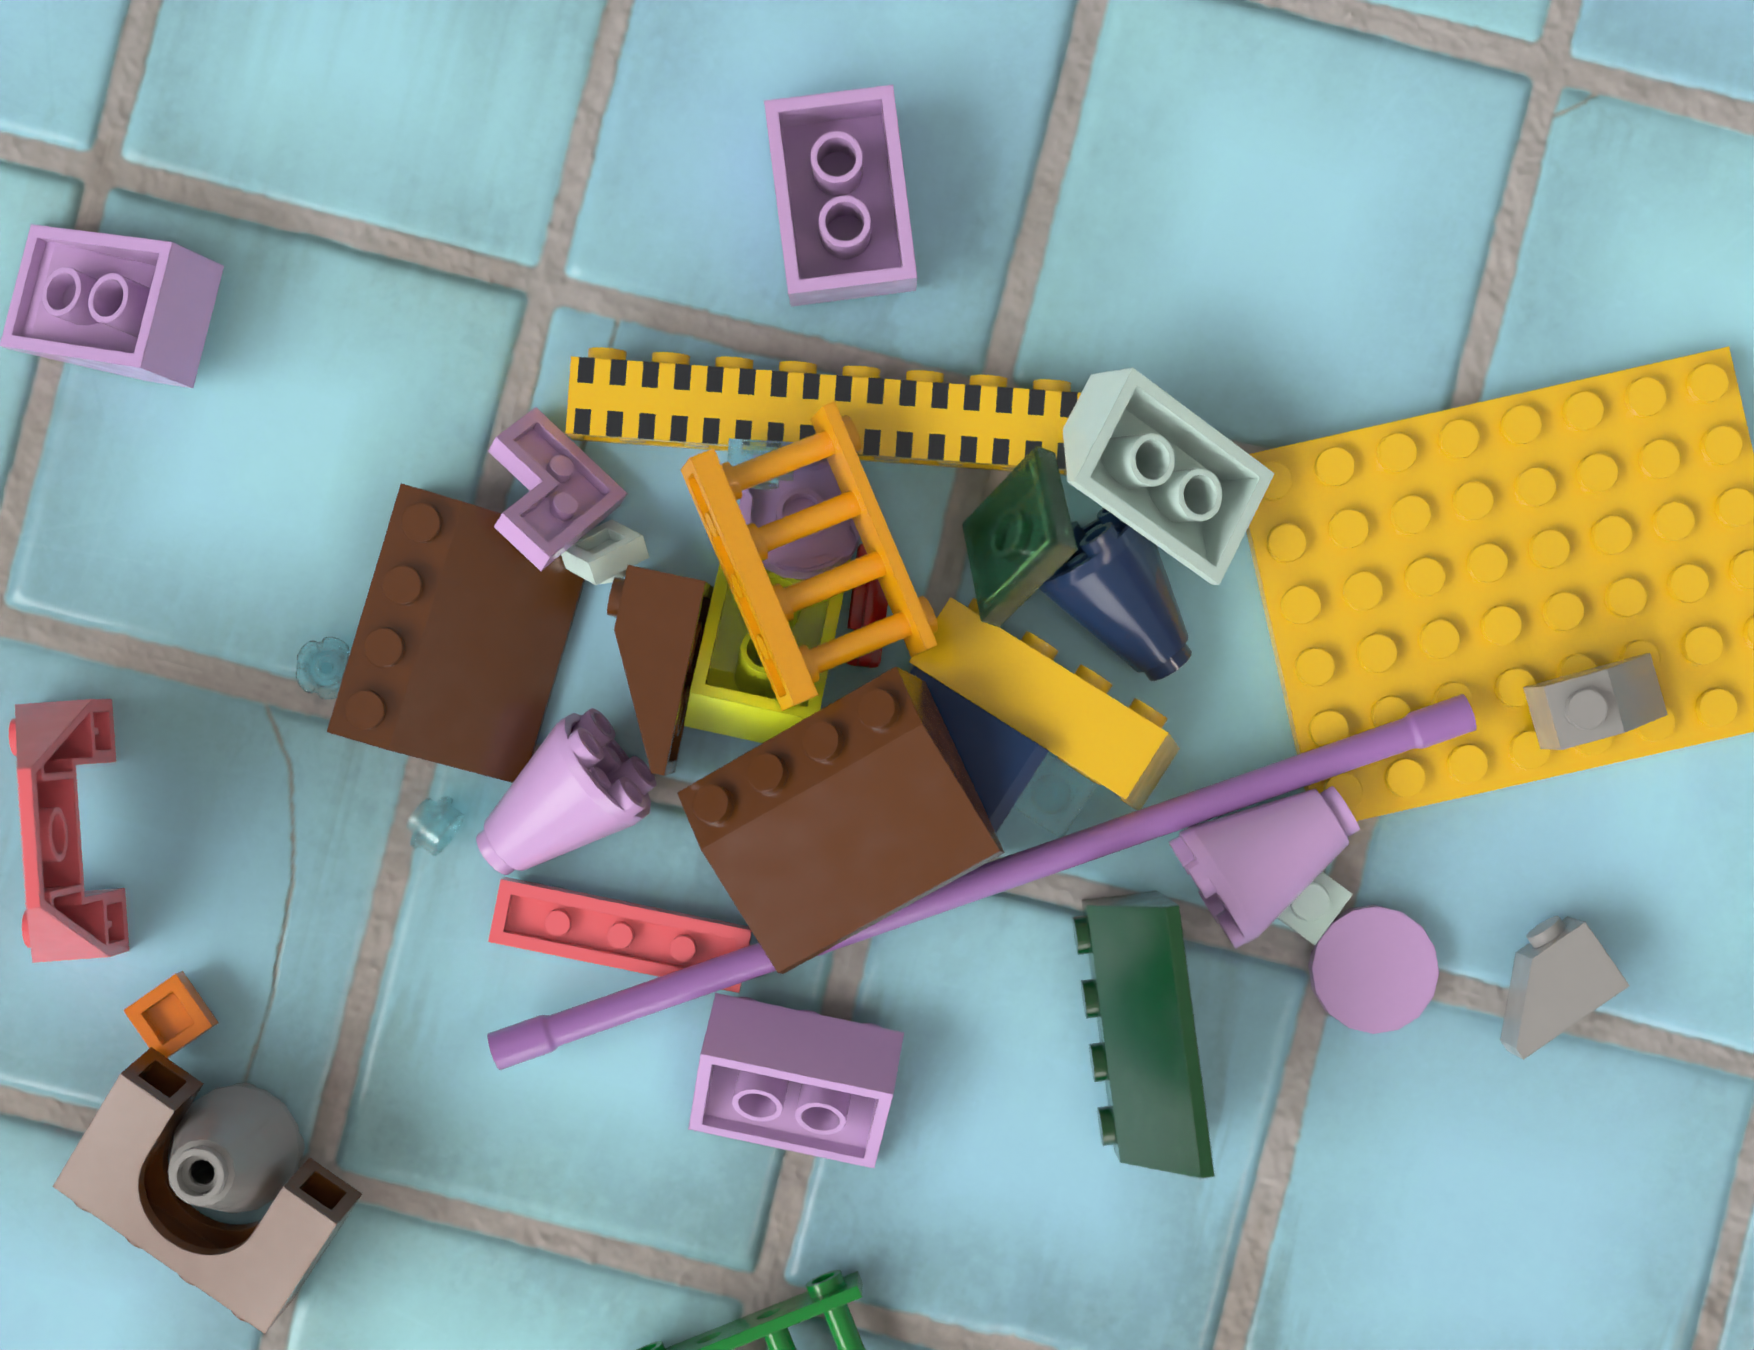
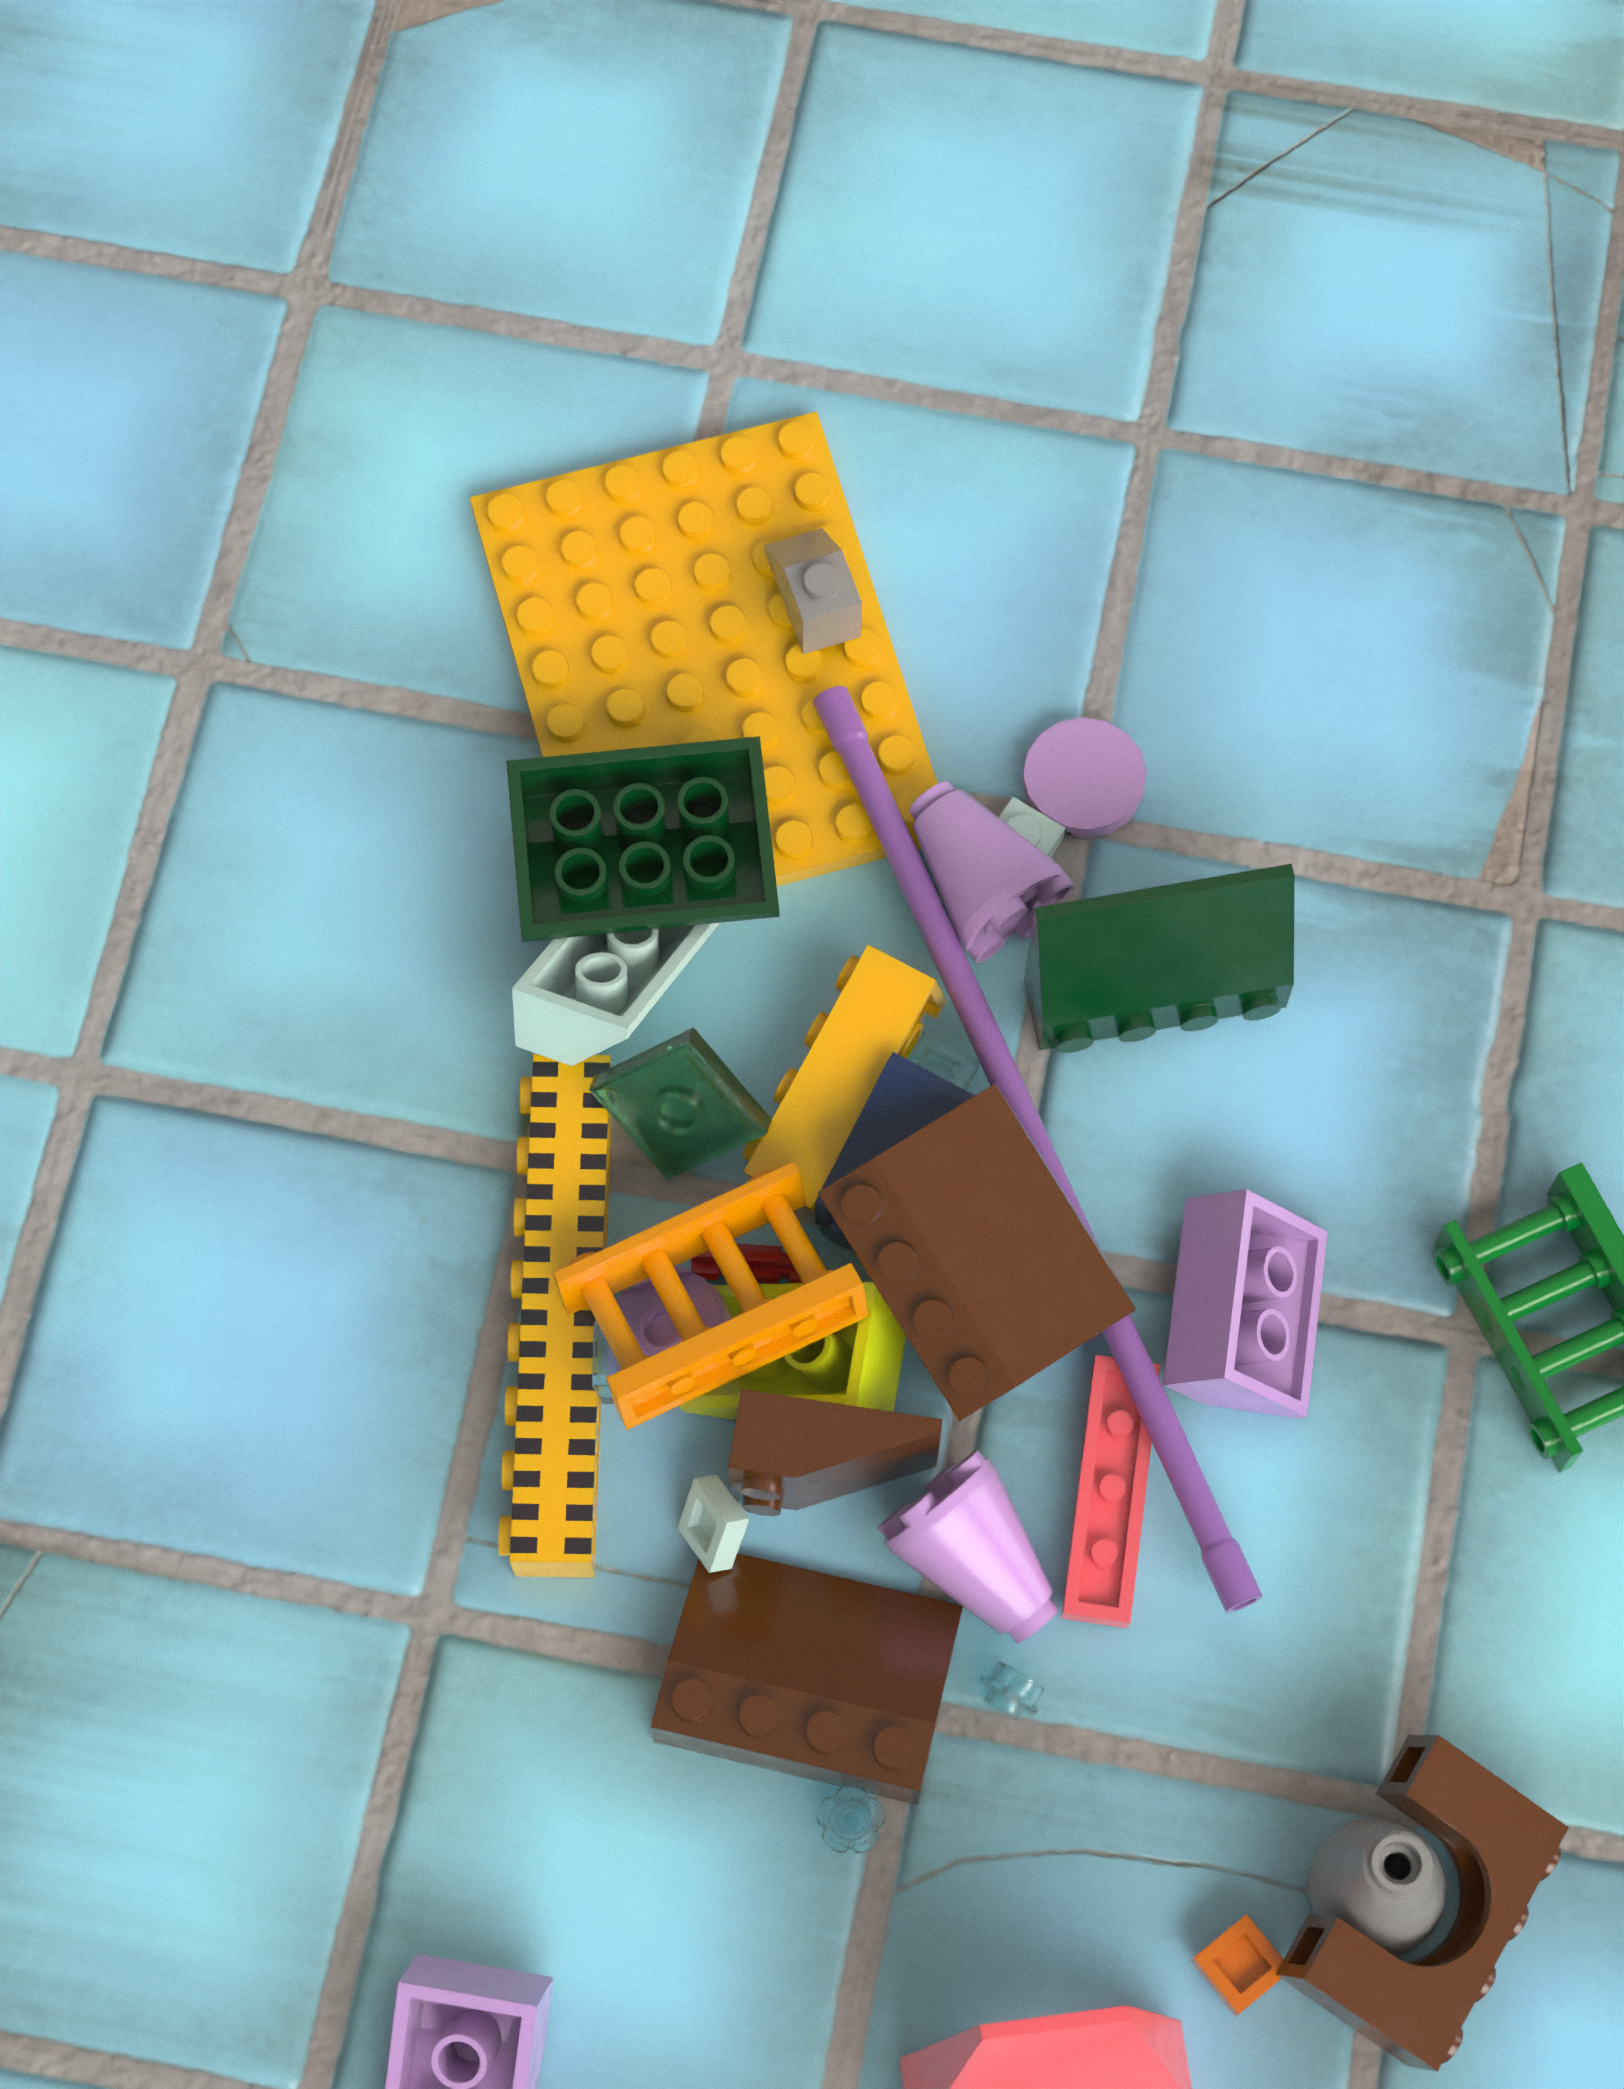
camera: 95 degrees left, 20 degrees down
lavender plate [488,407,628,571] -> none
lavender brick [764,85,917,307] -> none
dark blue cone [1028,508,1192,681] -> none
light grey slope [1500,916,1630,1060] -> none
none -> dark green slope [506,736,780,942]

